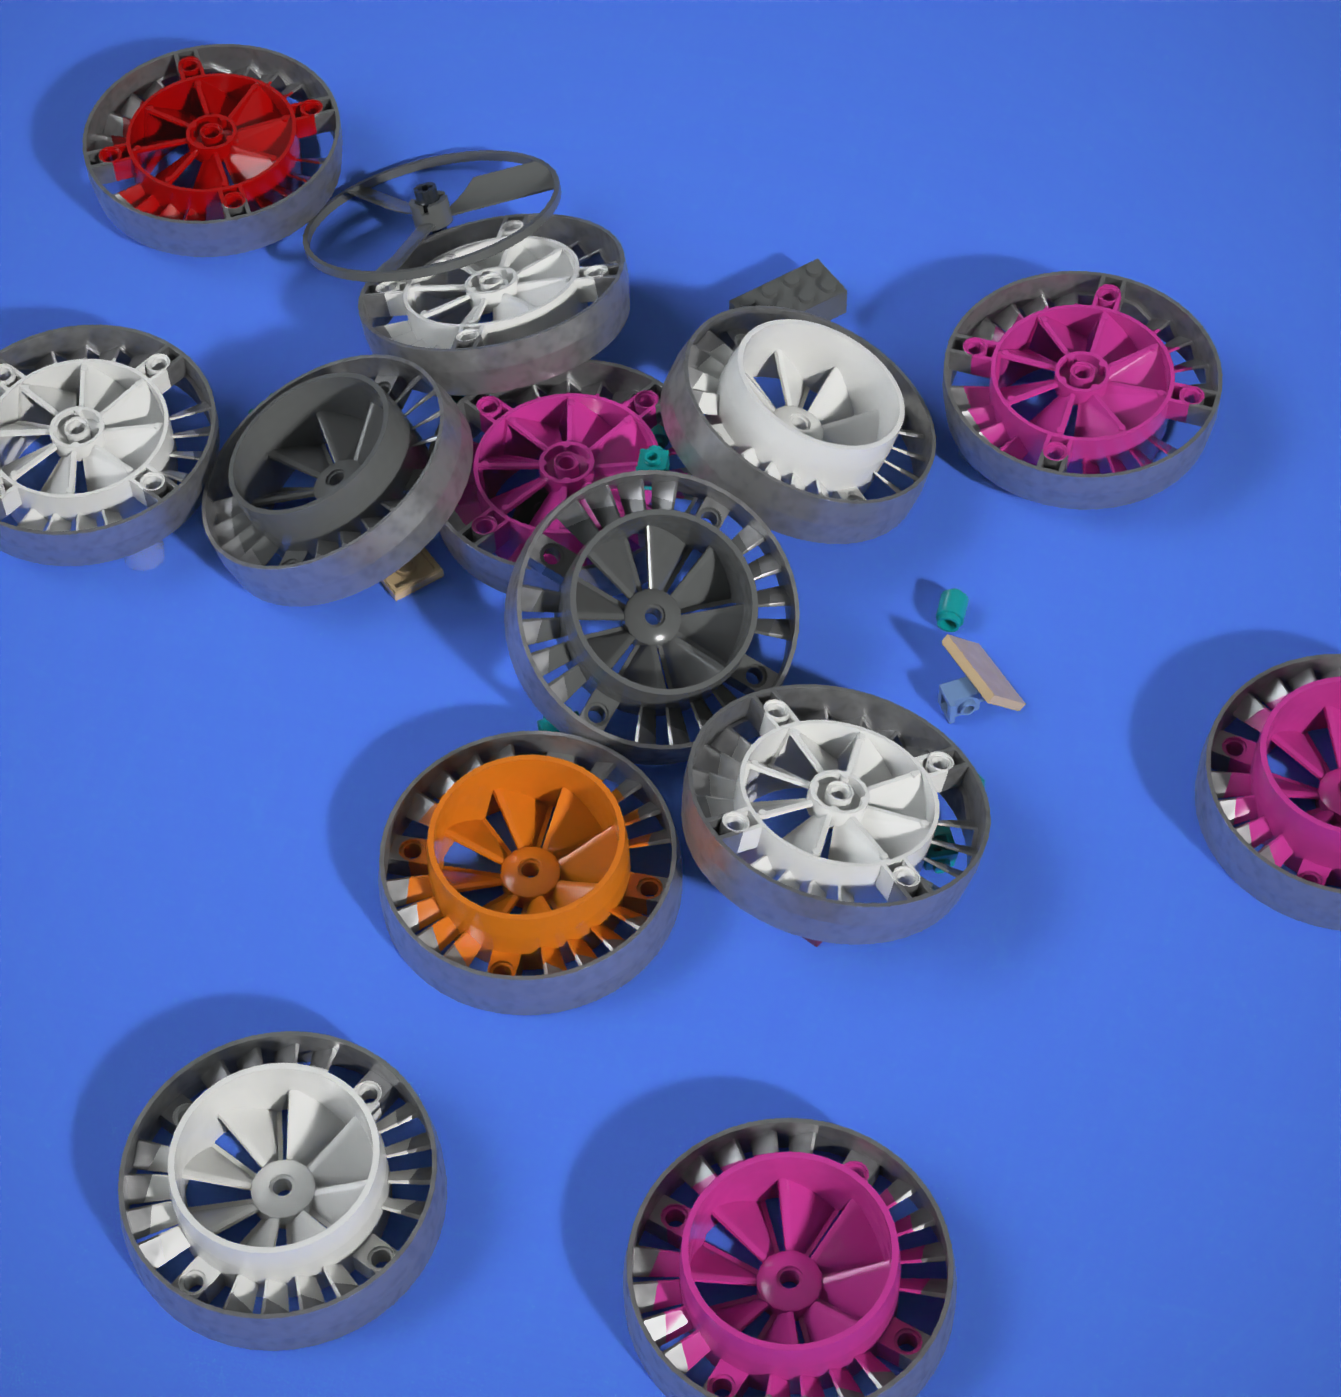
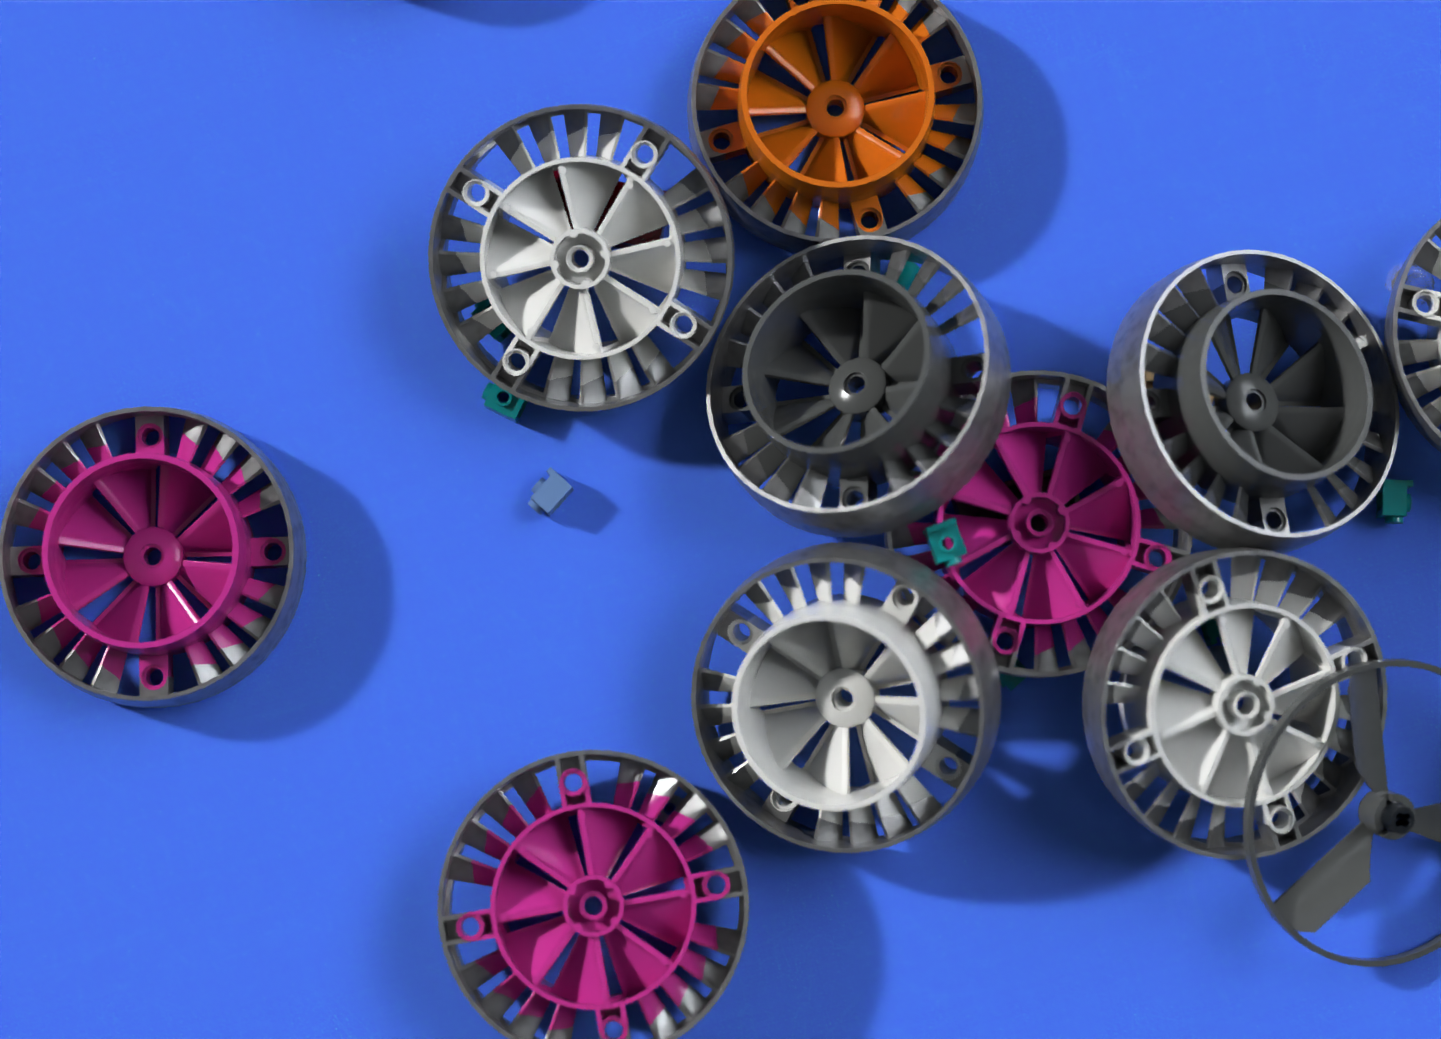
camera: 150 degrees right, 30 degrees up
dark grey brick [729,258,847,321] -> none
teal brick [935,588,969,632] -> none
tile [941,634,1026,711] -> none

